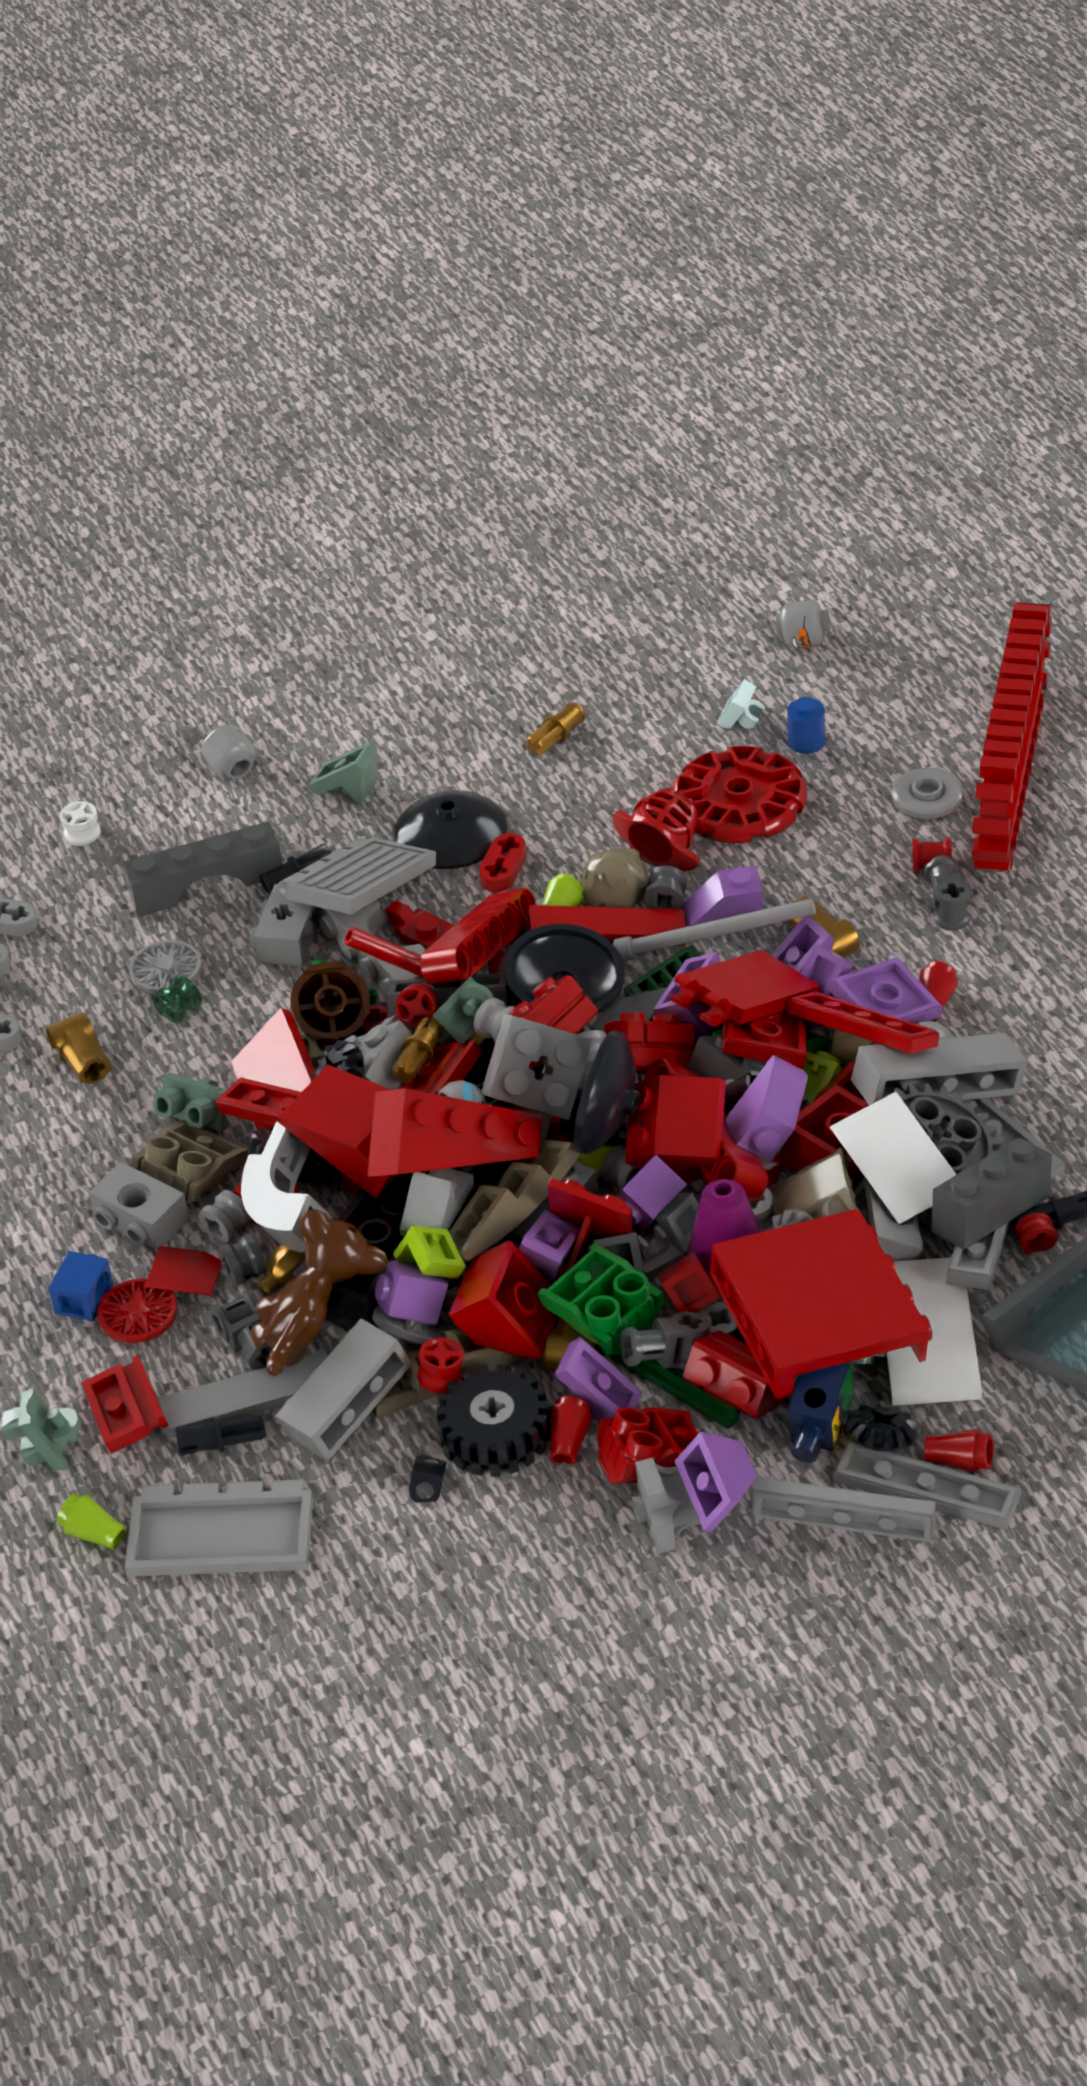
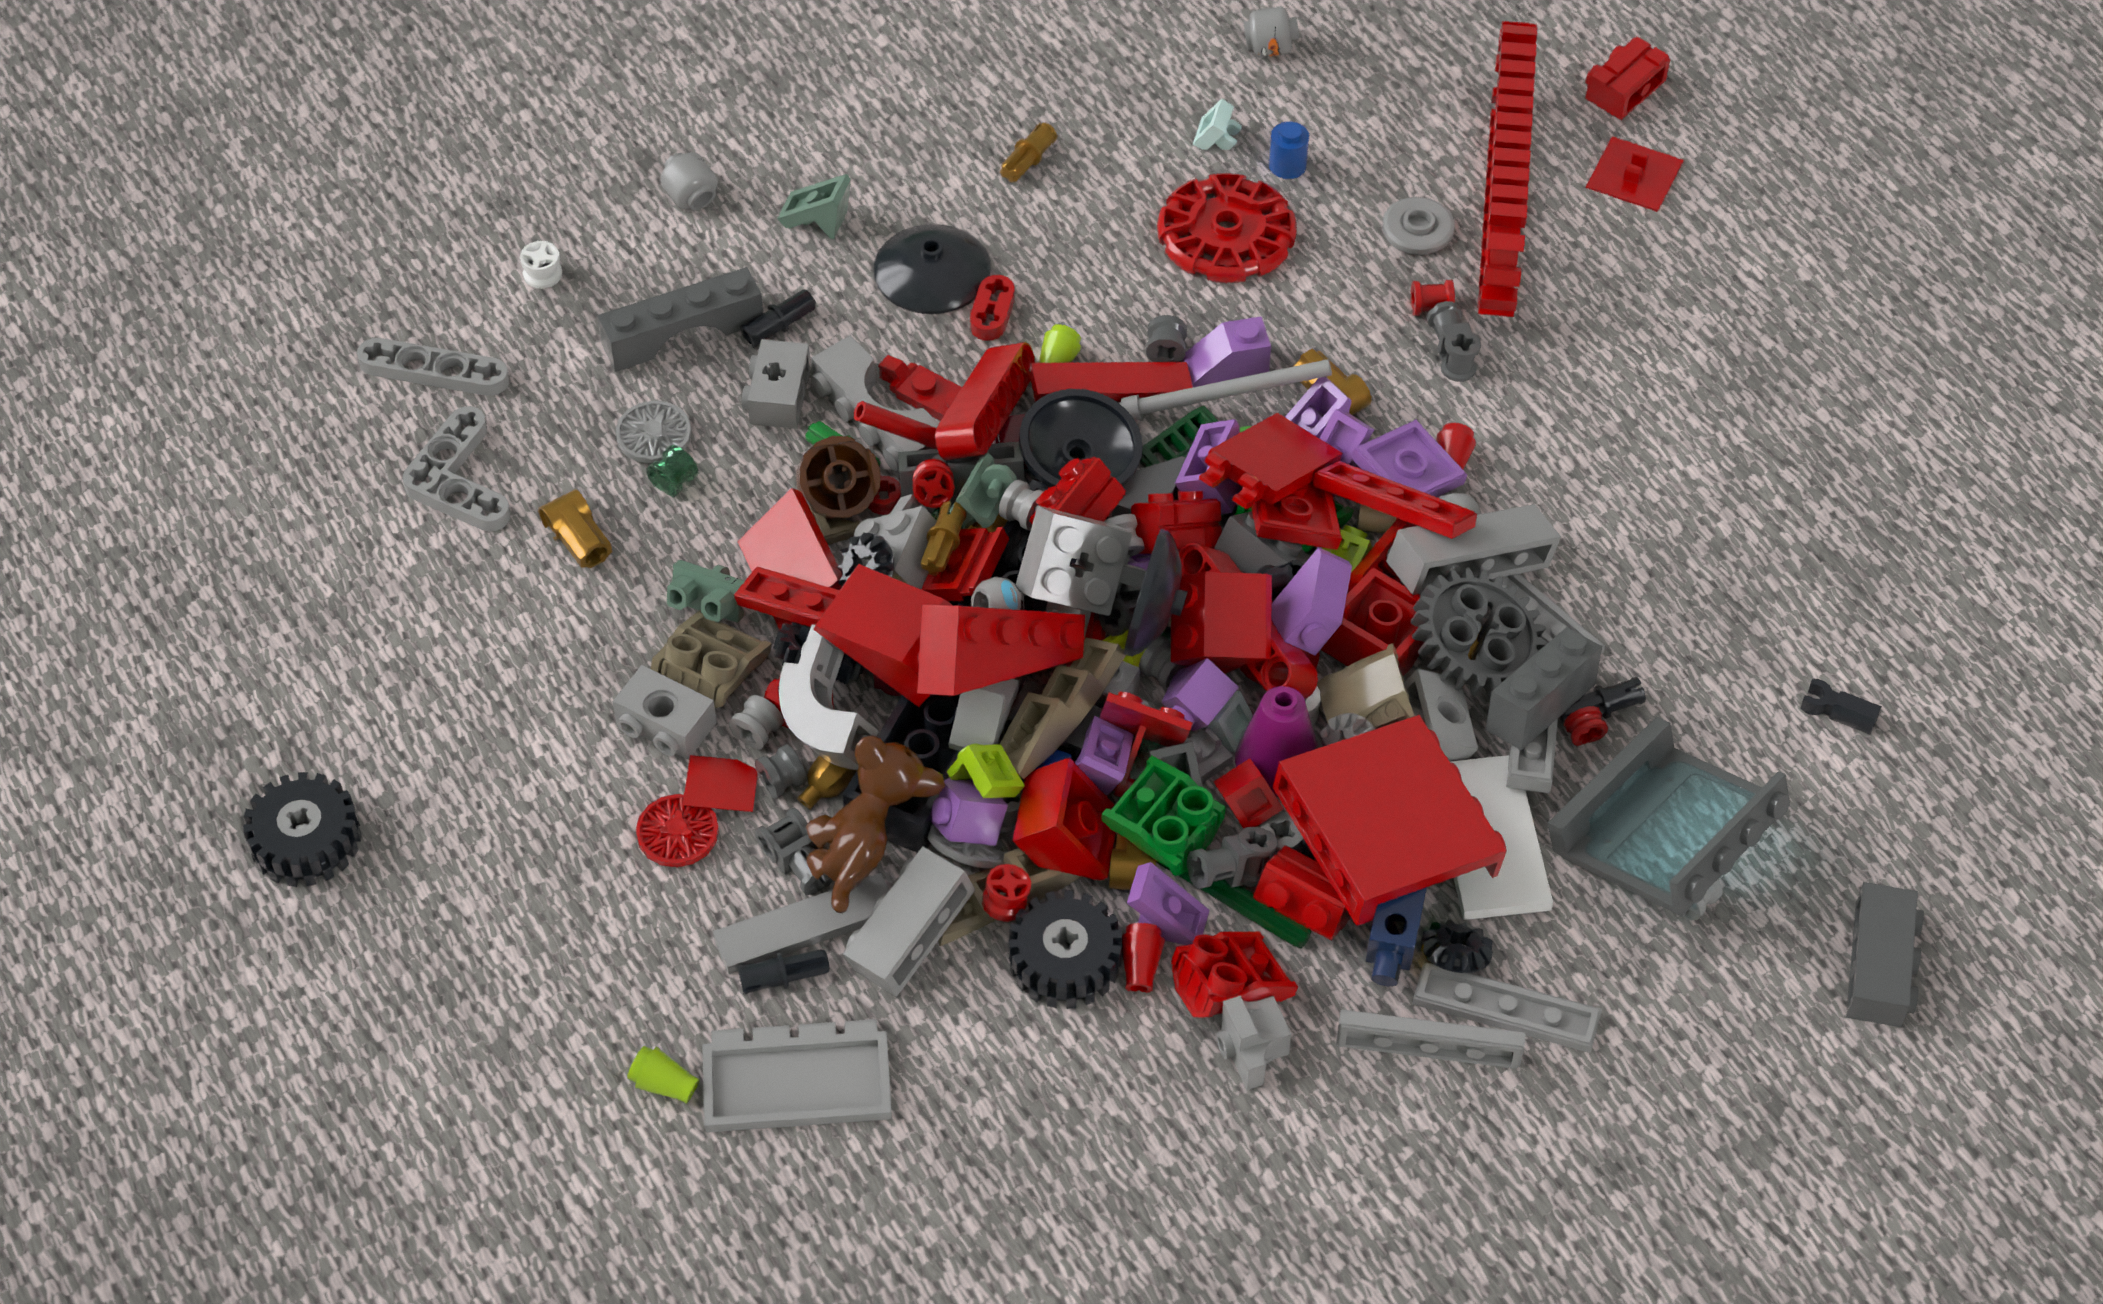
camera: 10 degrees left, 10 degrees up
sand green hips [1,1389,82,1471] -> none
blue brick [48,1251,114,1321] -> none
red plate [81,1355,169,1454] -> none
light grey hinge [278,837,436,915] -> none
black piece [409,1455,447,1503] -> none
dark tan hair [582,848,648,908] -> none
red piece [612,787,700,871] -> none
medium lavender slope [675,1432,757,1532] -> none
white sticker [830,1092,956,1224] -> none
red cone [924,1428,994,1474] -> none

